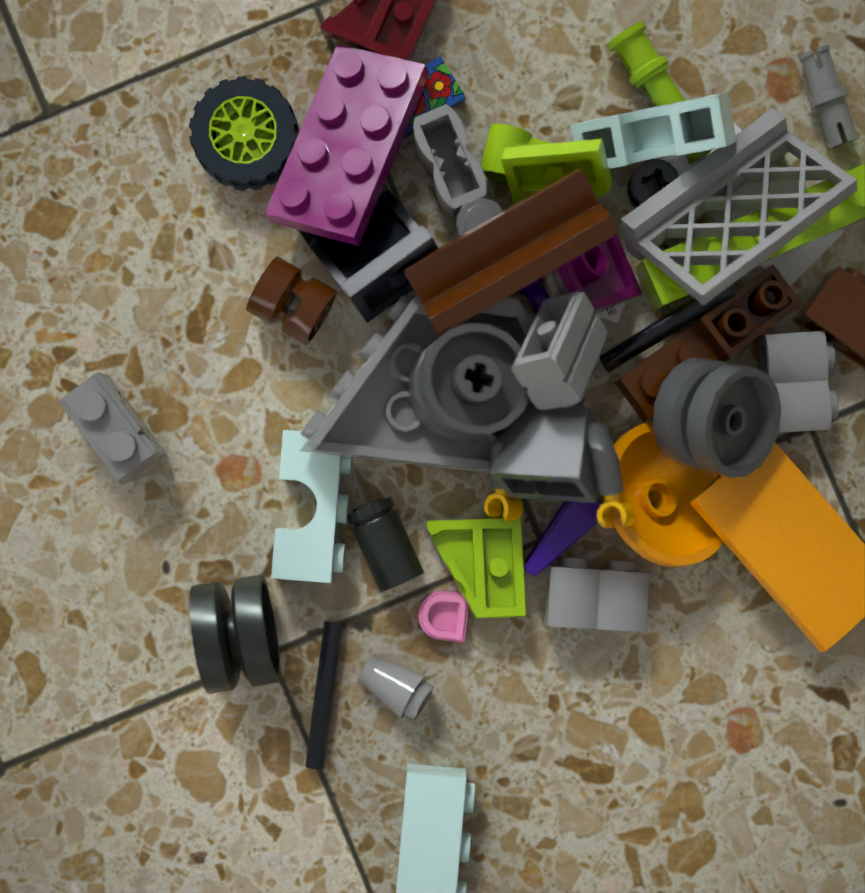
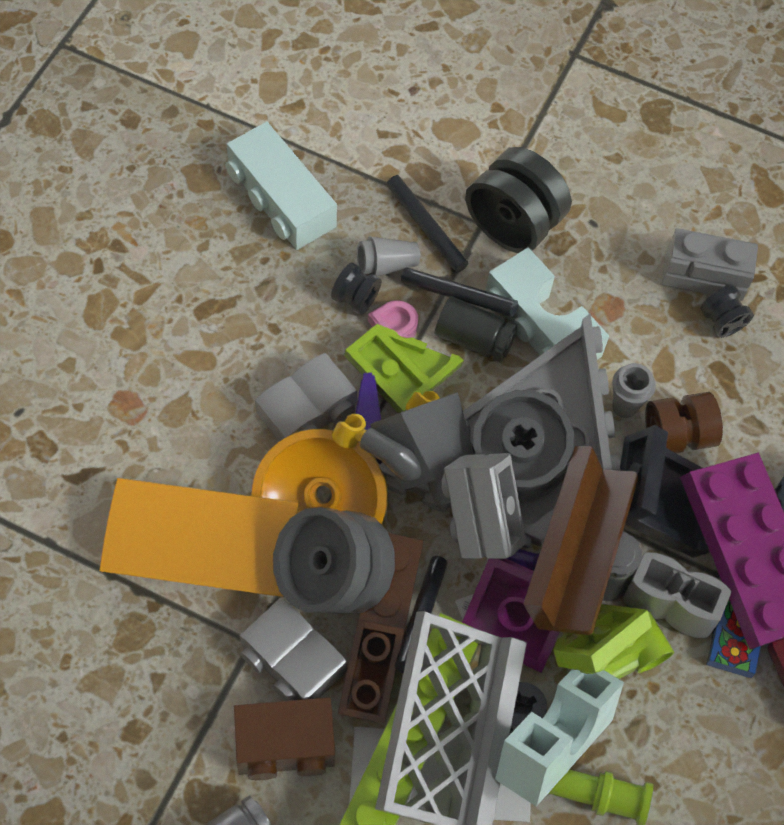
camera: 130 degrees right, 25 degrees down
none -> black wheel [331,262,382,315]
none -> black bar [401,267,518,317]
none -> light grey cone [612,363,656,418]
none -> black wheel [700,286,754,338]

